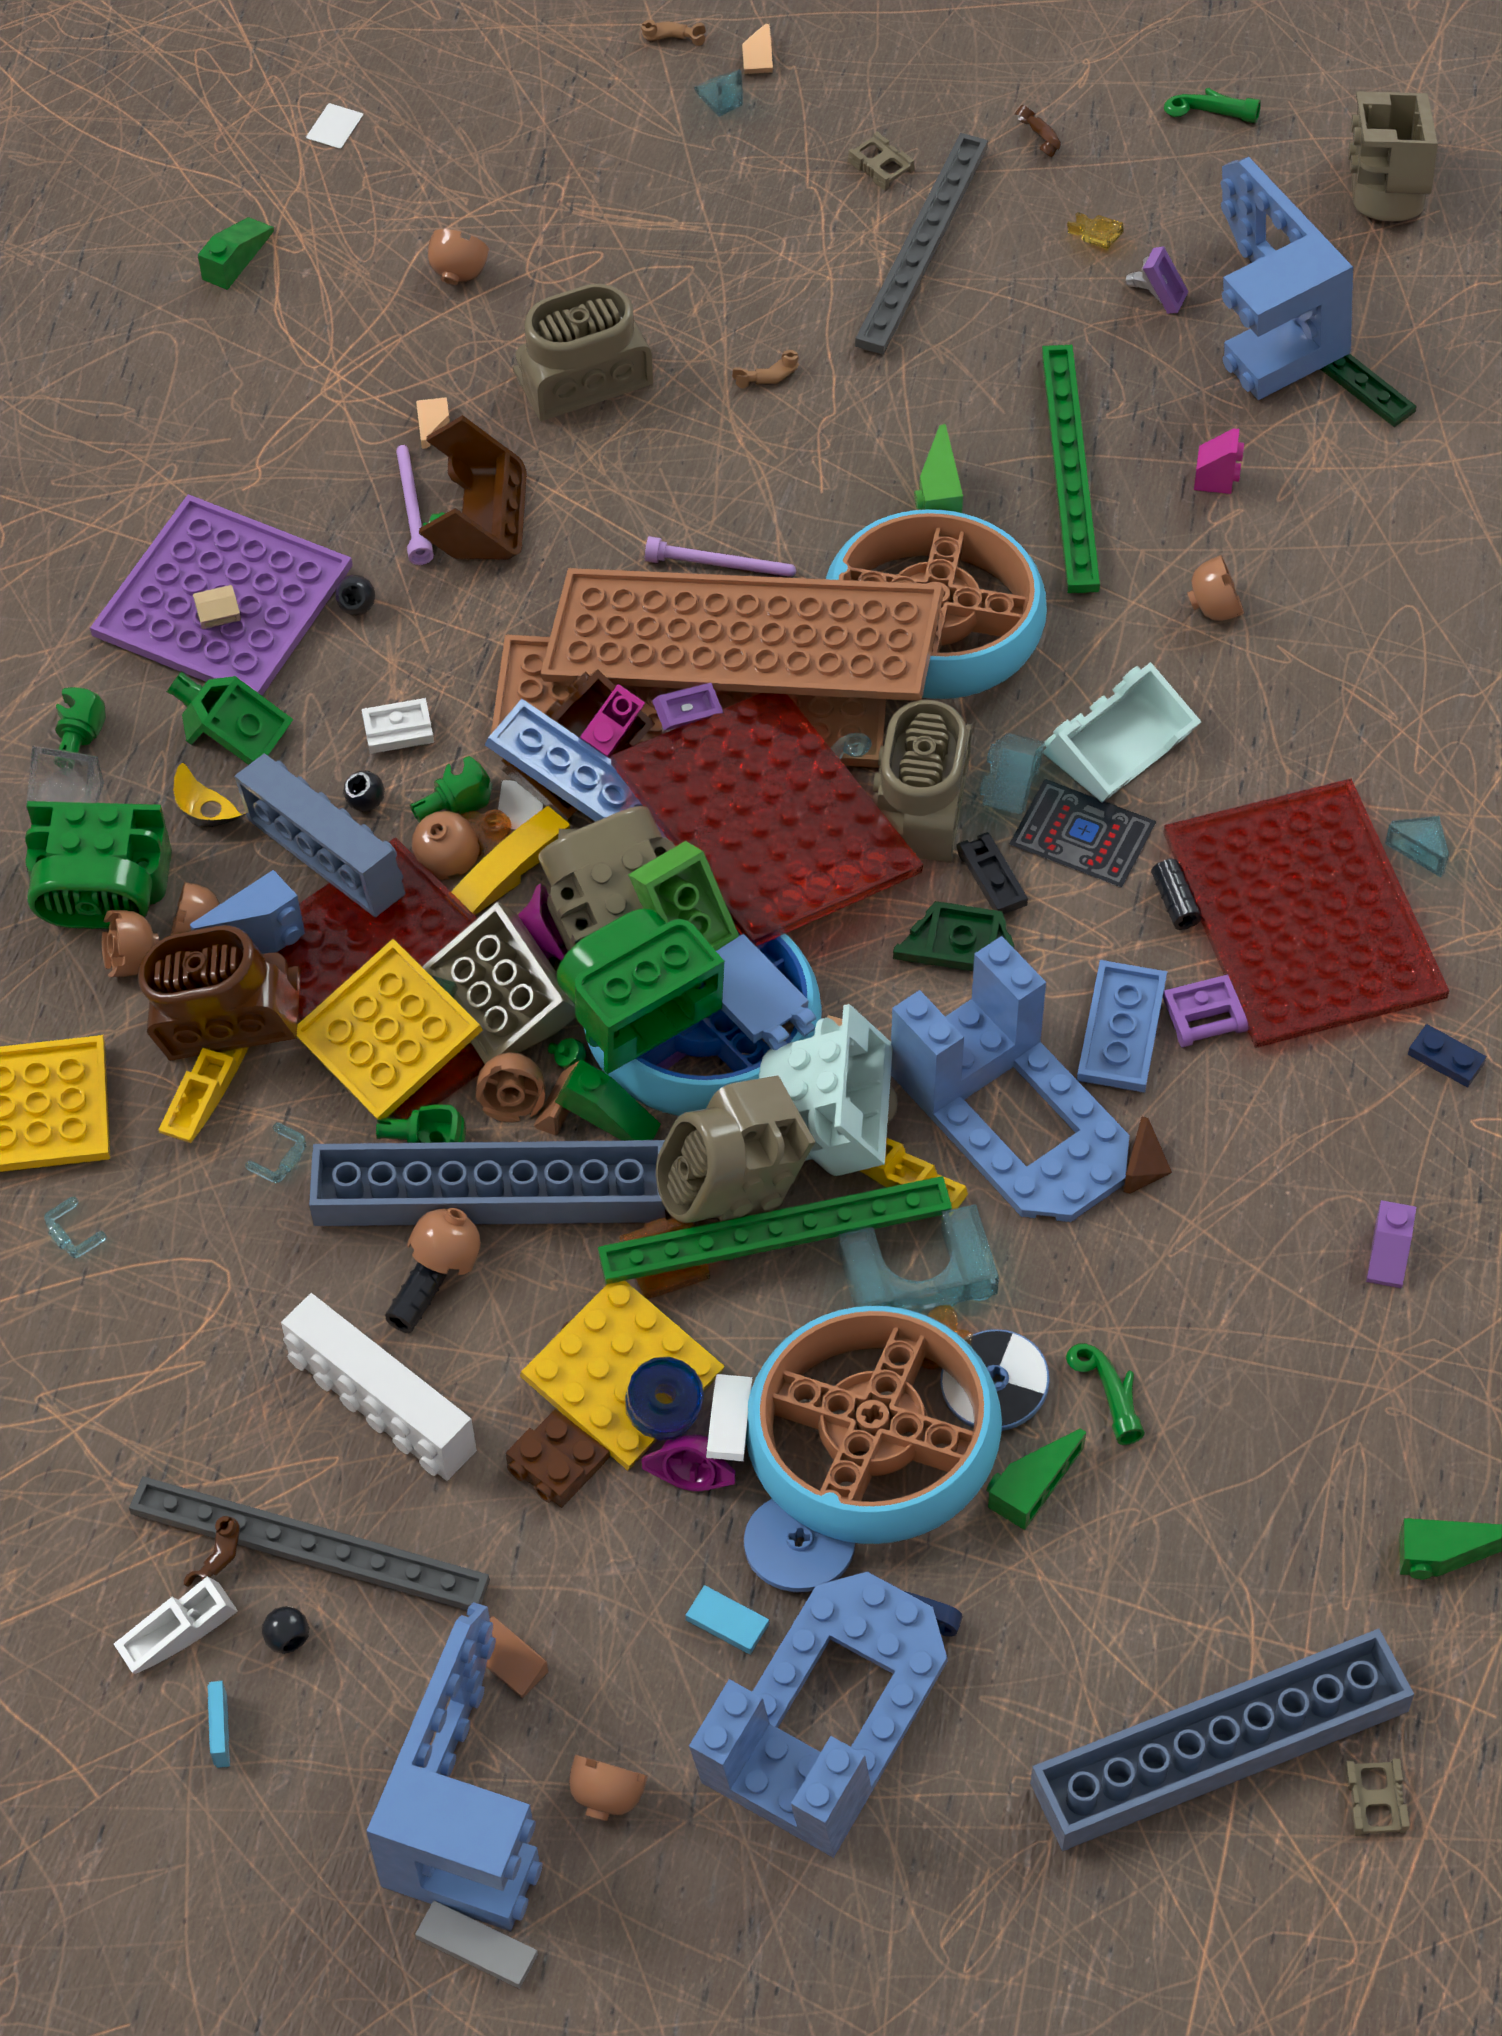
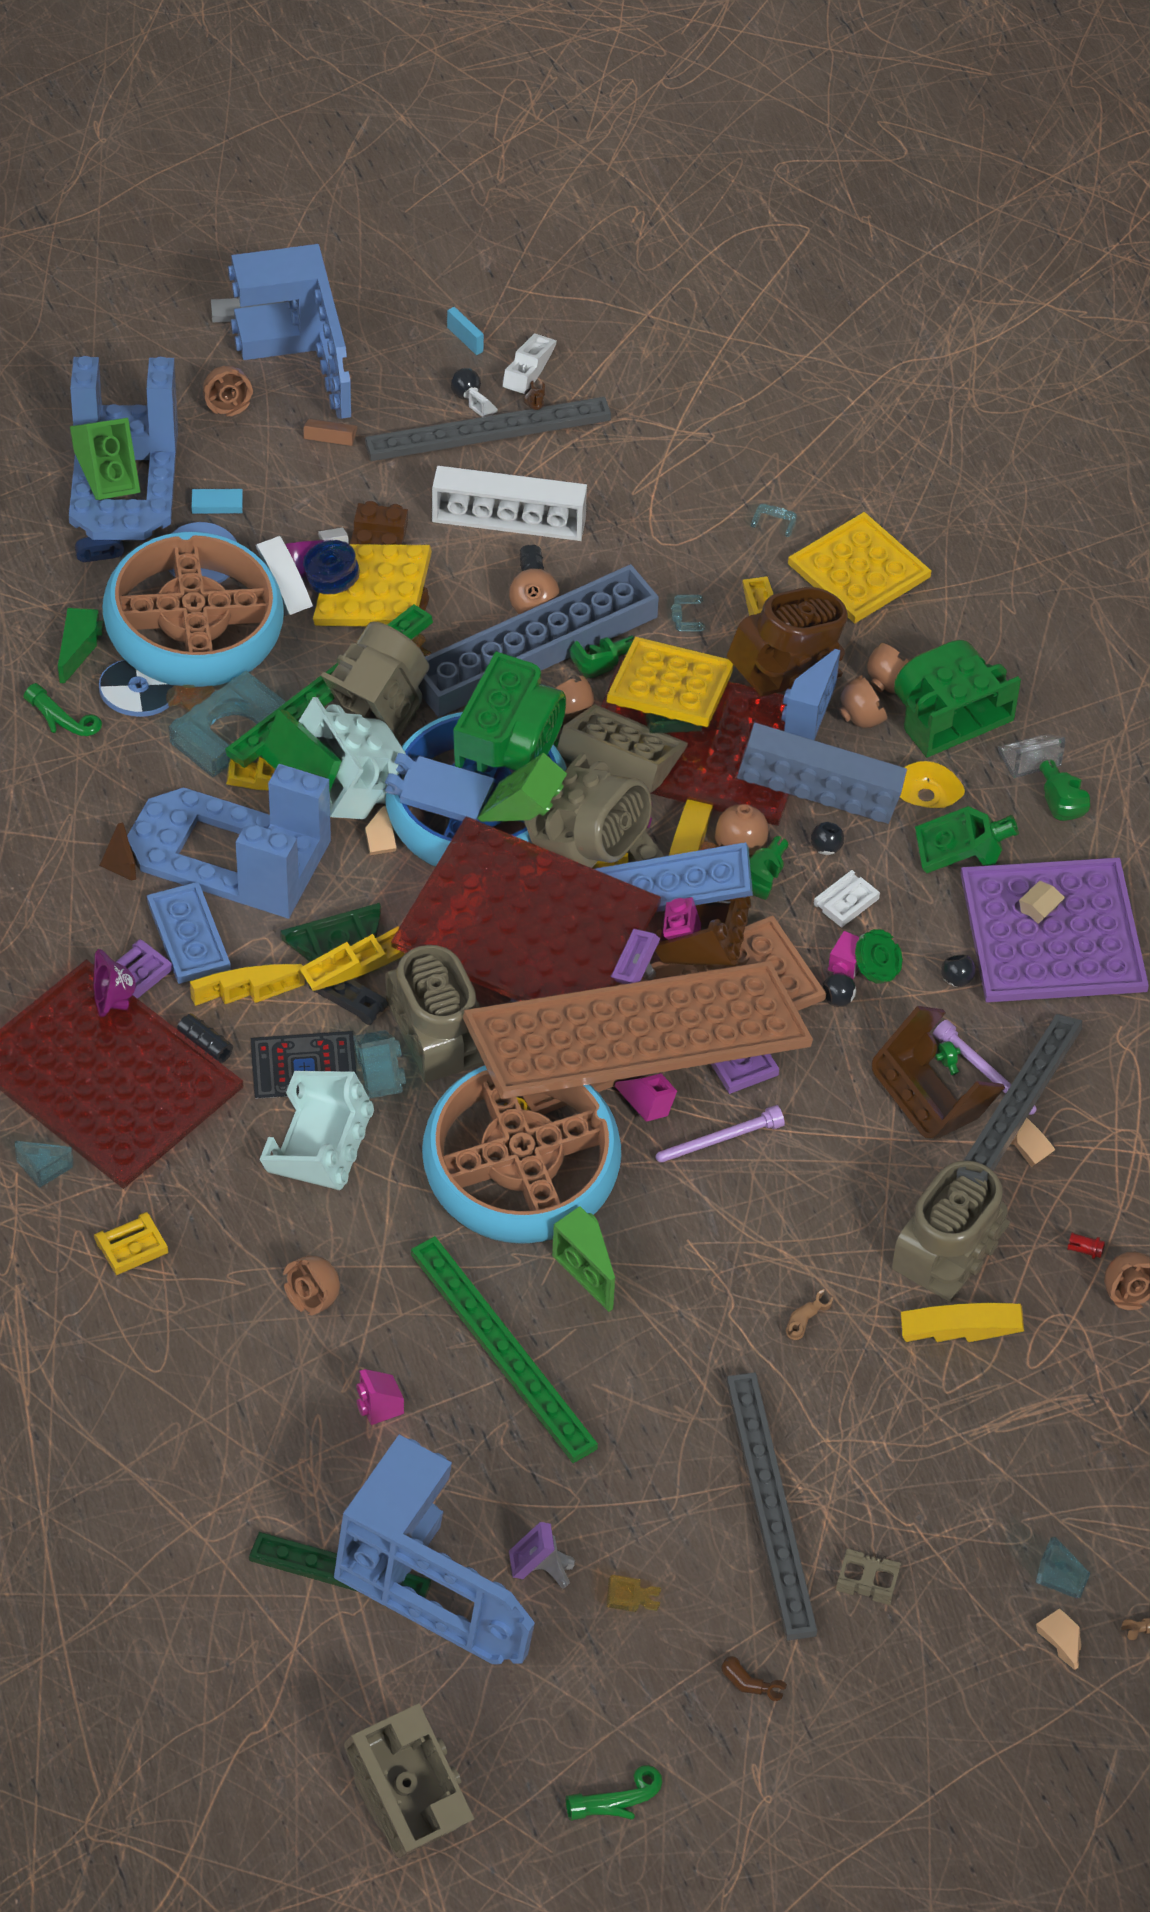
camera: 145 degrees right, 5 degrees down
none -> bright green slope [70,418,141,500]
none -> magenta hat [94,949,136,1017]
none -> yellow plate [94,1212,168,1275]
none -> yellow slope [190,964,305,1006]
none -> green tile [261,709,342,793]
none -> yellow slope [299,926,412,991]
none -> white slope [318,527,348,552]
none -> white slope [469,387,498,417]
none -> black piece [823,972,856,1007]
none -> dark pink brick [828,931,860,979]
none -> green tile [855,929,903,984]
none -> yellow slope [901,1303,1024,1342]
none -> dark grey plate [957,1014,1082,1186]
none -> red pin [1067,1232,1105,1259]

